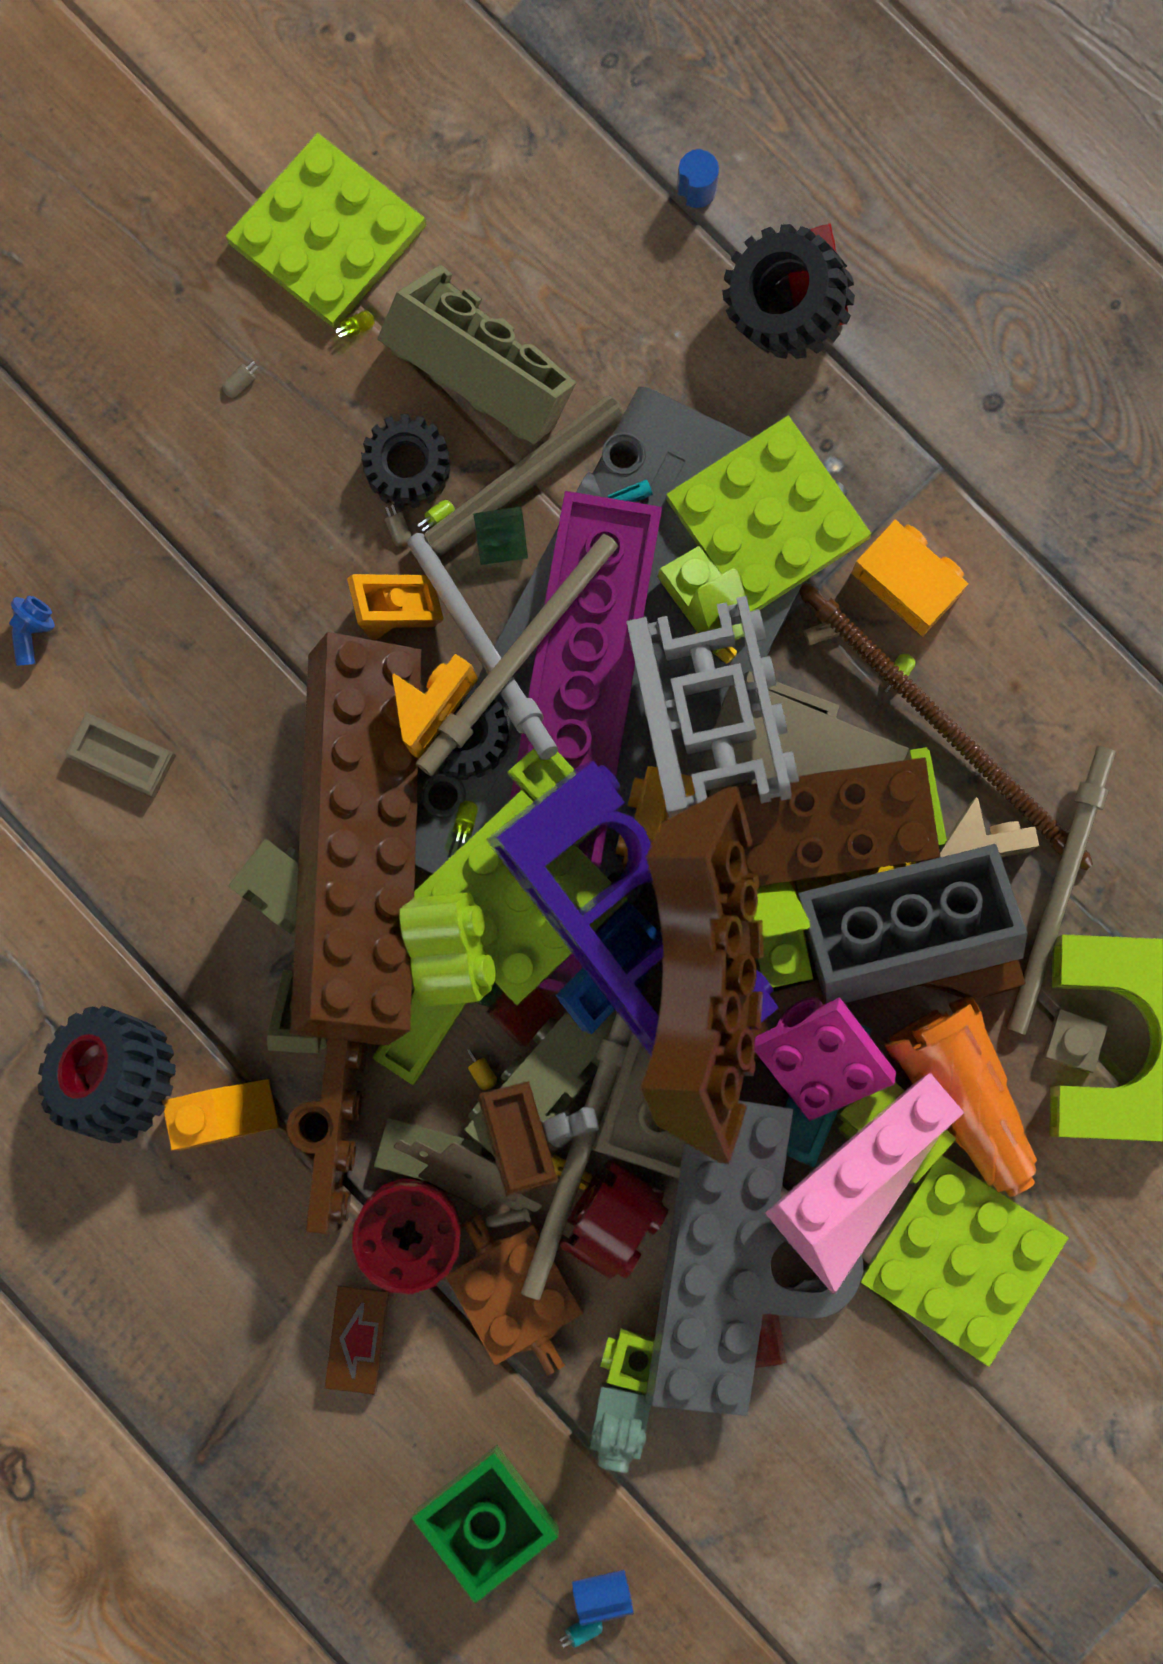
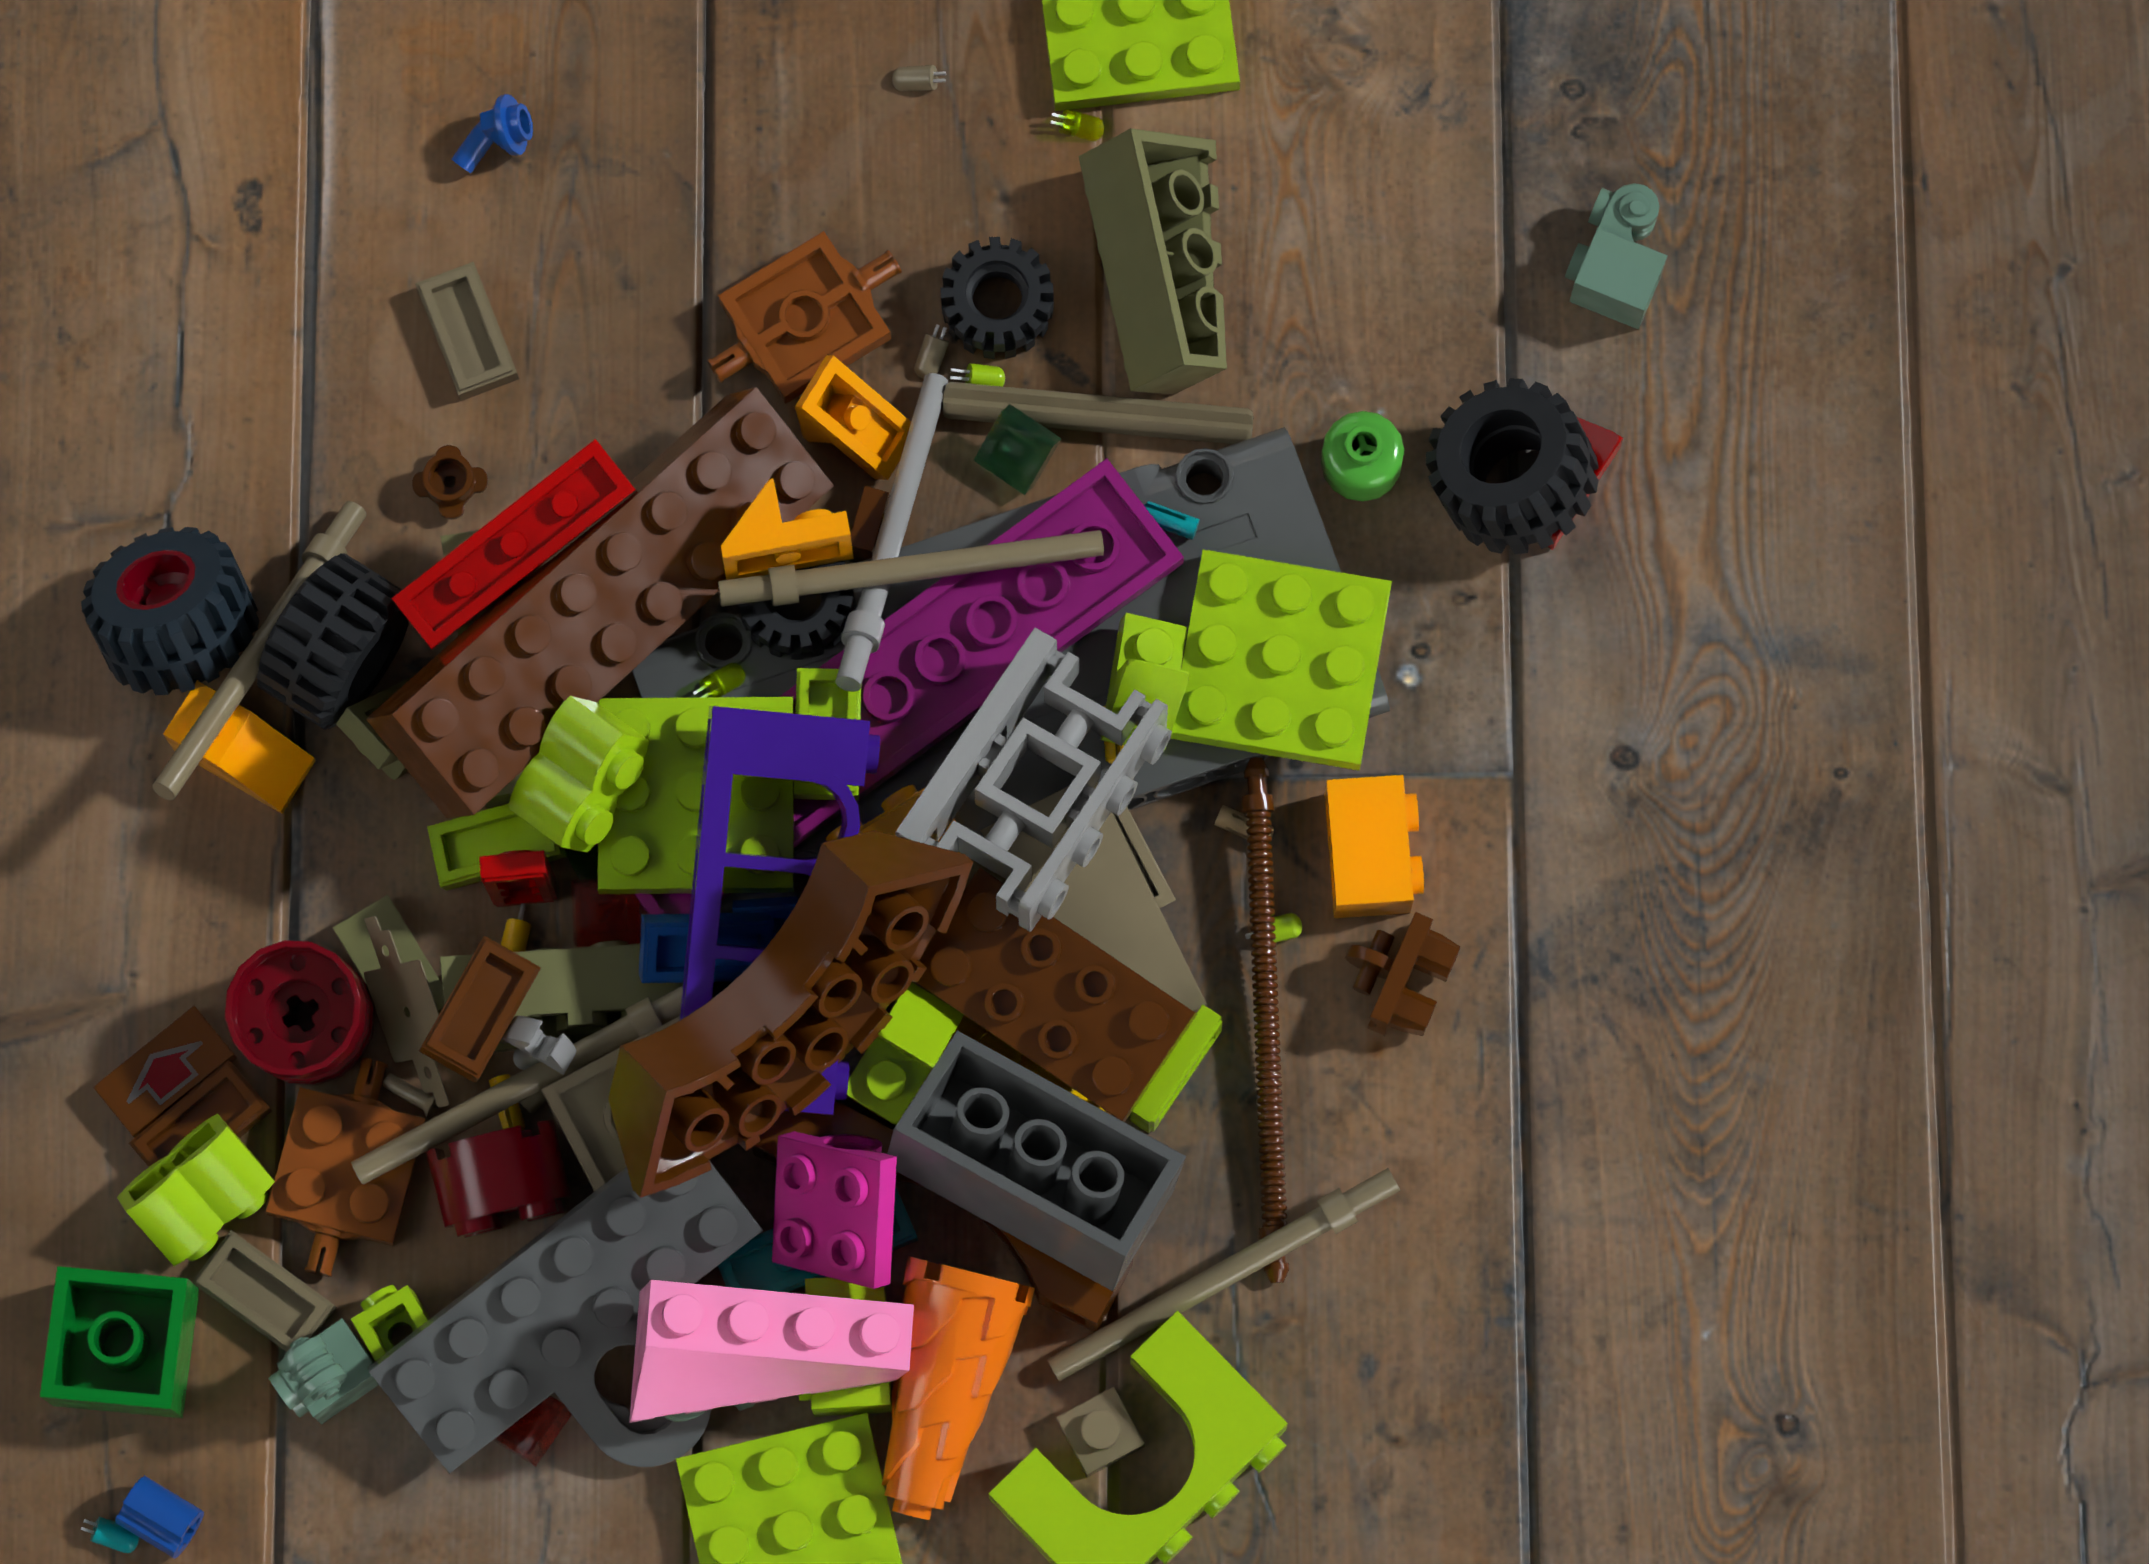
camera: 40 degrees right, 5 degrees down
reddish brown plate [287,1039,367,1234] -> none
blue piece [677,149,719,208] -> none
tan slope [939,798,1039,857] -> none
none -> lime brick [117,1113,275,1266]
none -> reddish brown tile [129,1059,272,1167]
none -> dark tan bar [152,501,367,800]
none -> dark tan tile [192,1230,337,1352]
none -> black tyre [257,553,410,730]
none -> red plate [391,439,637,650]
none -> reddish brown plate [412,445,488,520]
none -> red plate [479,850,557,907]
none -> dark orange plate [707,231,902,404]
none -> reddish brown plate [850,486,890,563]
none -> bright green head [1321,411,1404,502]
none -> reddish brown hips [1345,912,1460,1036]
none -> sand green brick [1565,183,1668,330]

